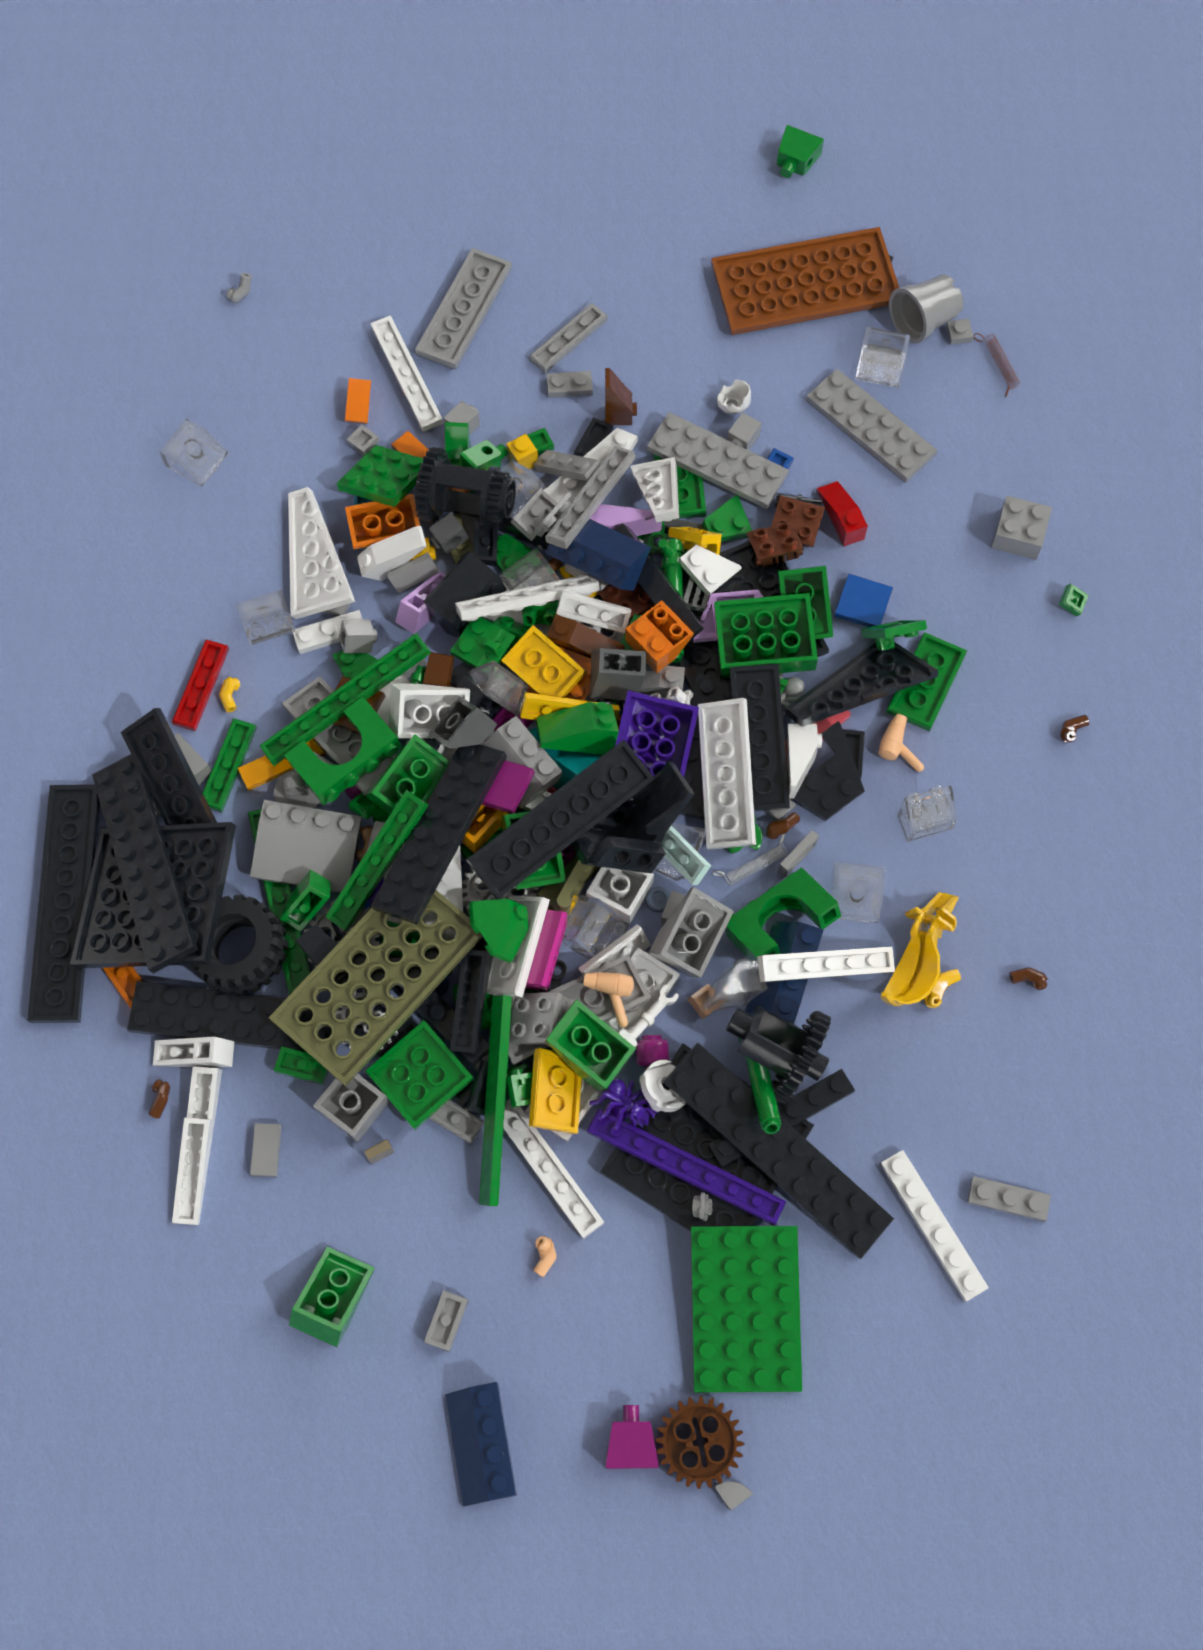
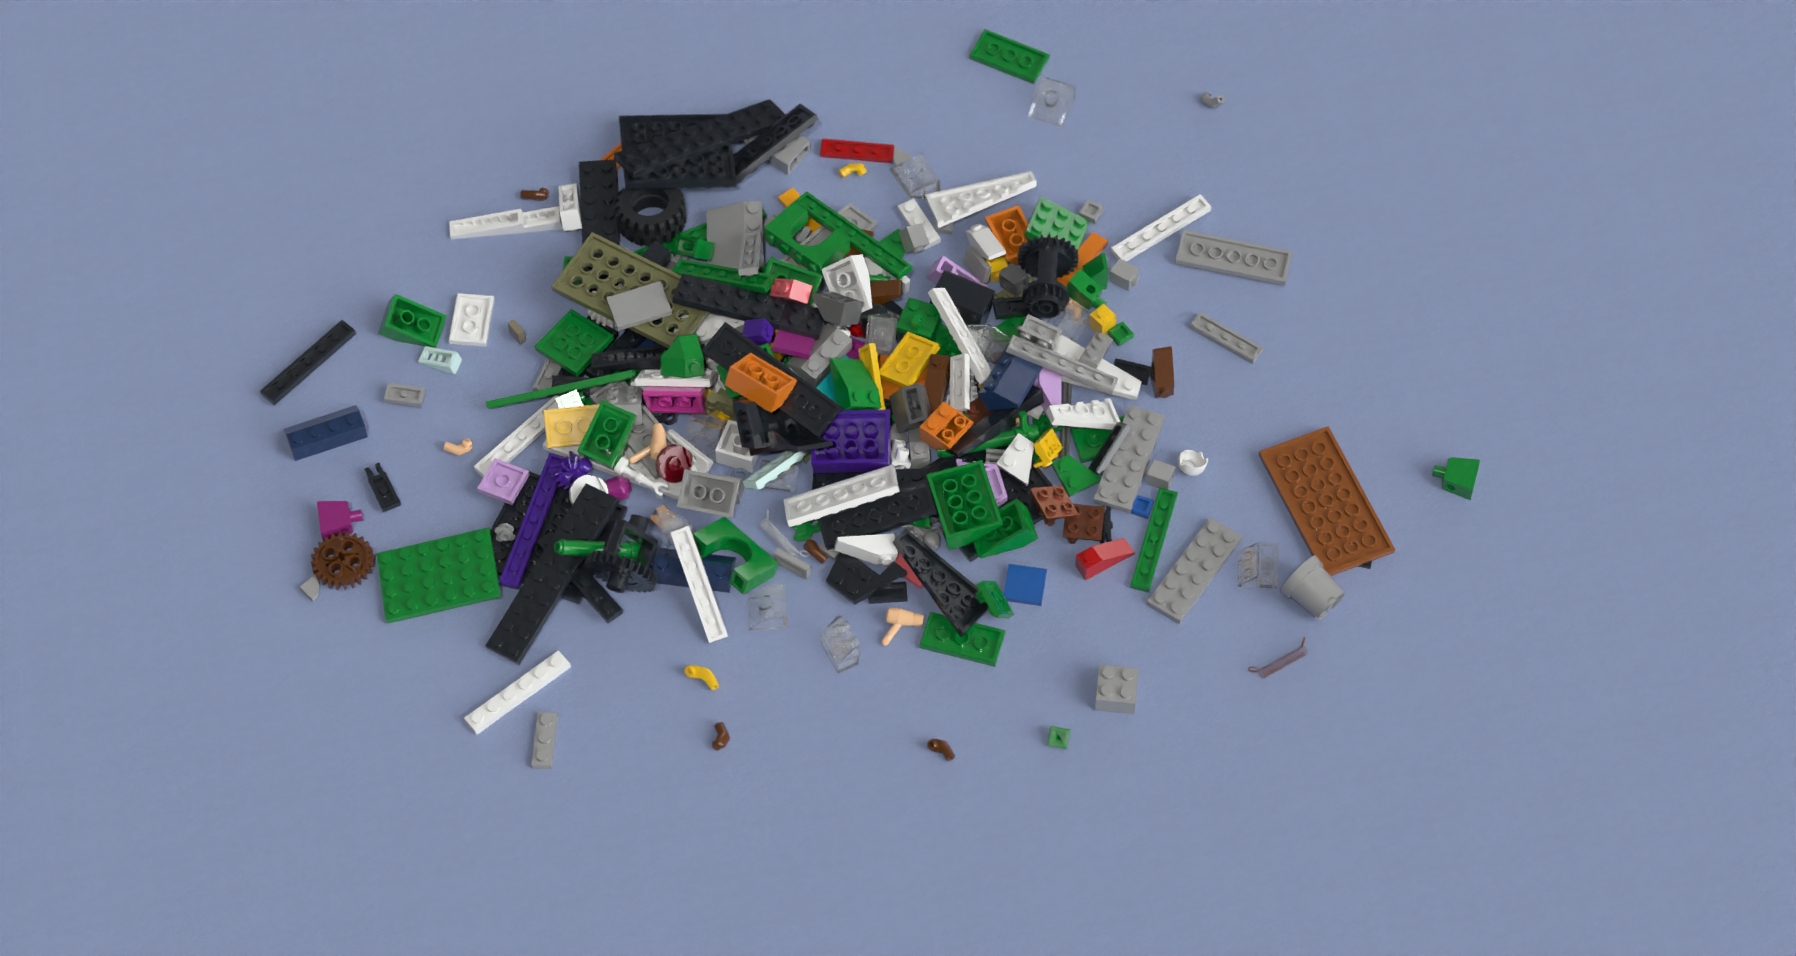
camera: 80 degrees right, 10 degrees down
black plate [27,784,99,1023] -> none
green tile [202,718,257,813] -> none
light grey tile [250,1123,282,1177] -> none
light grey brick [313,1074,389,1143] -> none
orange slope [345,378,371,424] -> none
light grey plate [547,371,593,398] -> none
yellow piece [880,892,959,1006] -> none
light grey plate [946,318,973,345] -> none
none -> black plate [260,320,356,405]
none -> black hinge [364,463,401,512]
none -> light aqua slope [418,346,462,374]
none -> white tile [449,293,495,347]
none -> lavender plate [477,458,530,505]
none -> light grey tile [606,281,672,331]
none -> dark red tile [655,444,692,483]
none -> orange slope [725,353,797,413]
none -> light grey plate [738,231,762,276]
none -> dark purple brick [742,318,774,345]
none -> coral slope [770,278,812,304]
none -> light grey tile [893,147,912,172]
none -> green tile [969,29,1050,84]
none -> black tile [1088,422,1132,476]
none -> green tile [1130,488,1178,593]

